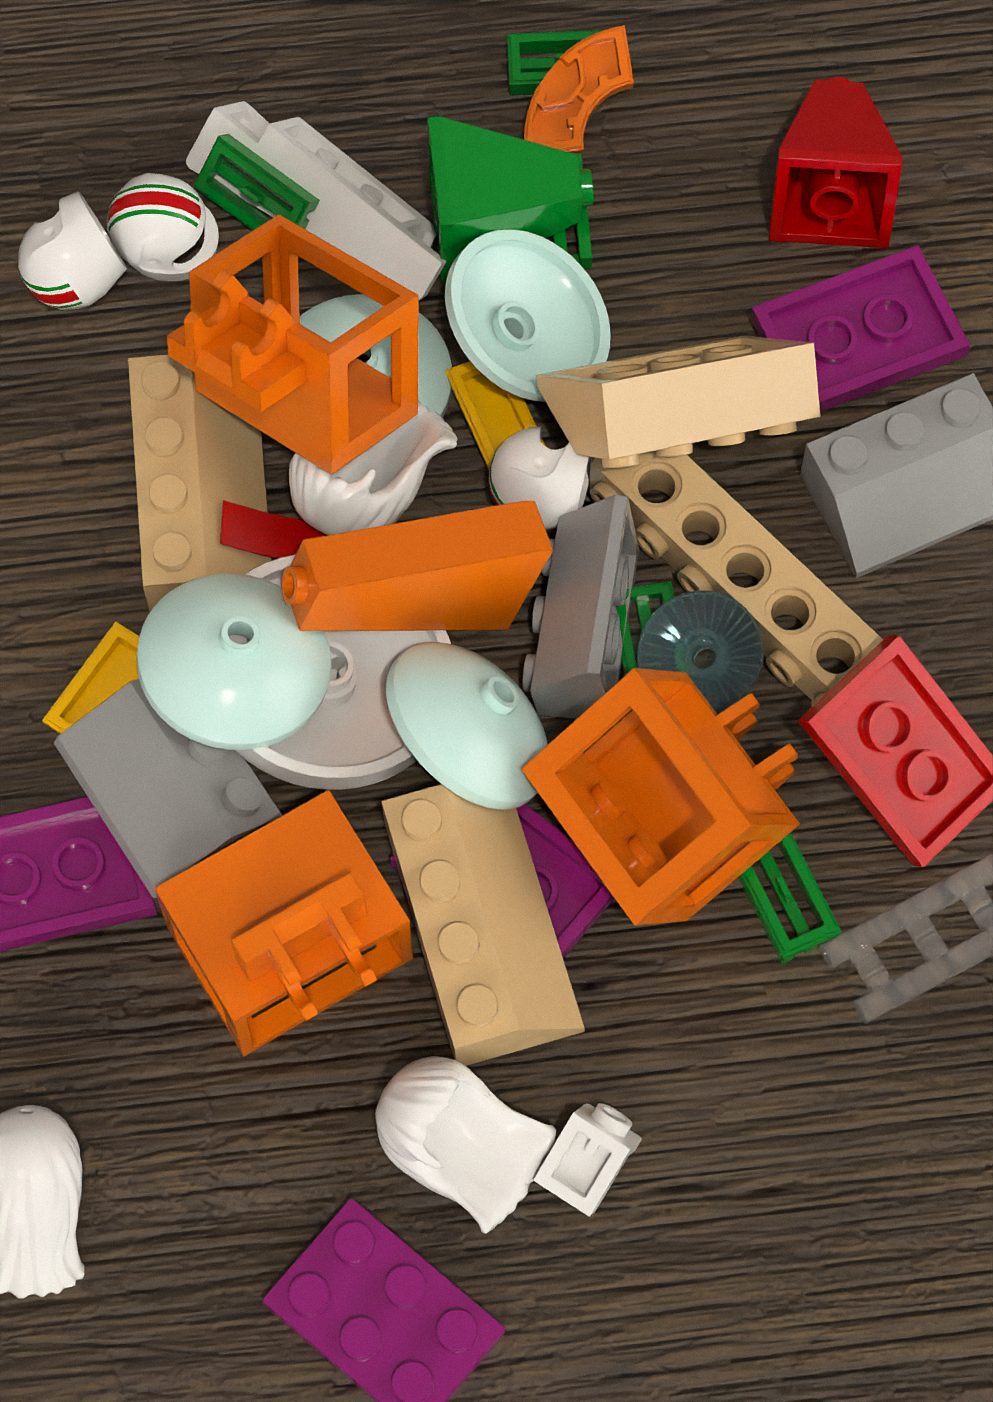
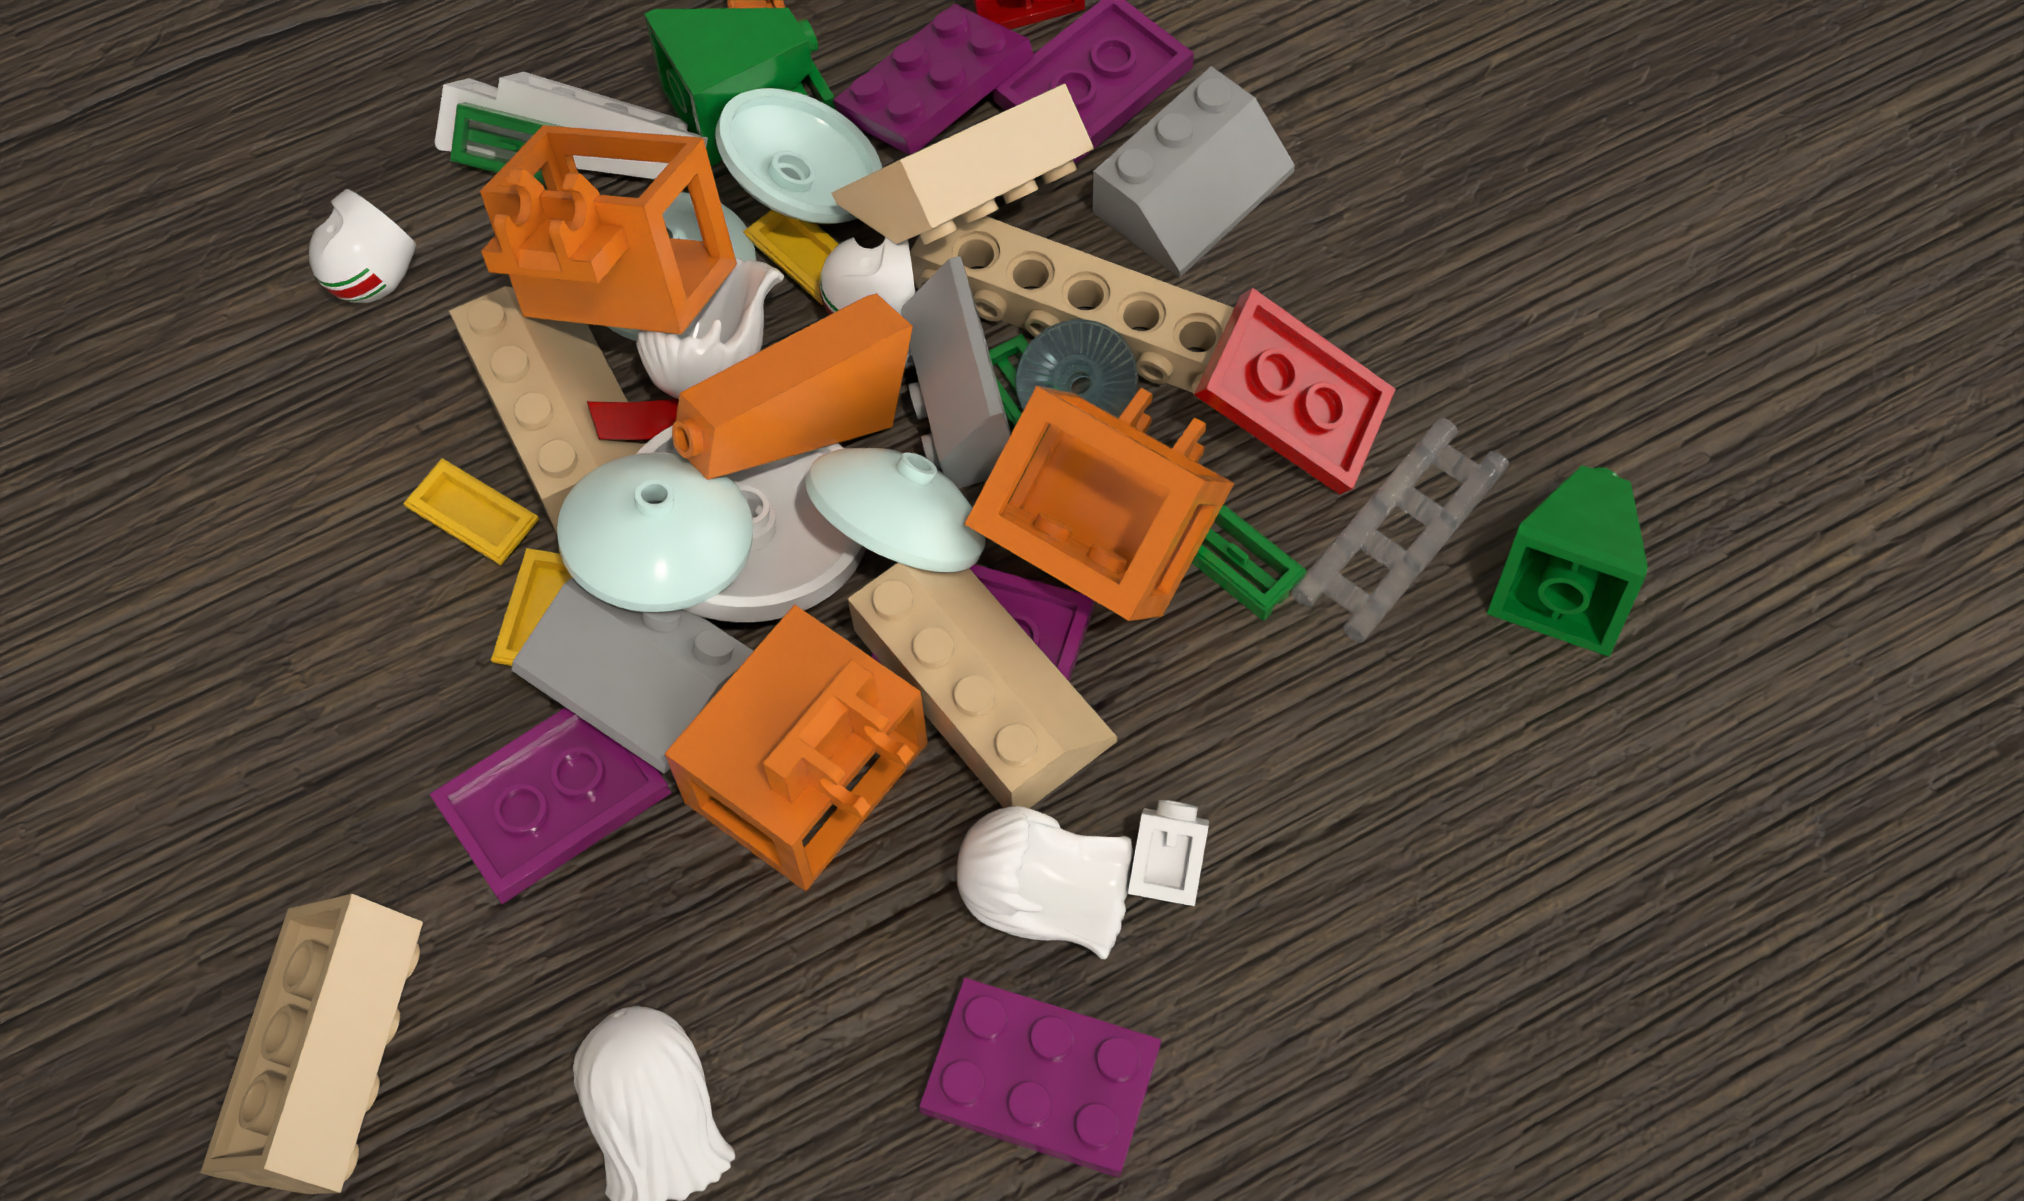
camera: 20 degrees left, 5 degrees down
white helmet [106,173,219,281] -> none
none -> yellow tile [403,458,539,565]
none -> magenta plate [833,3,1034,155]

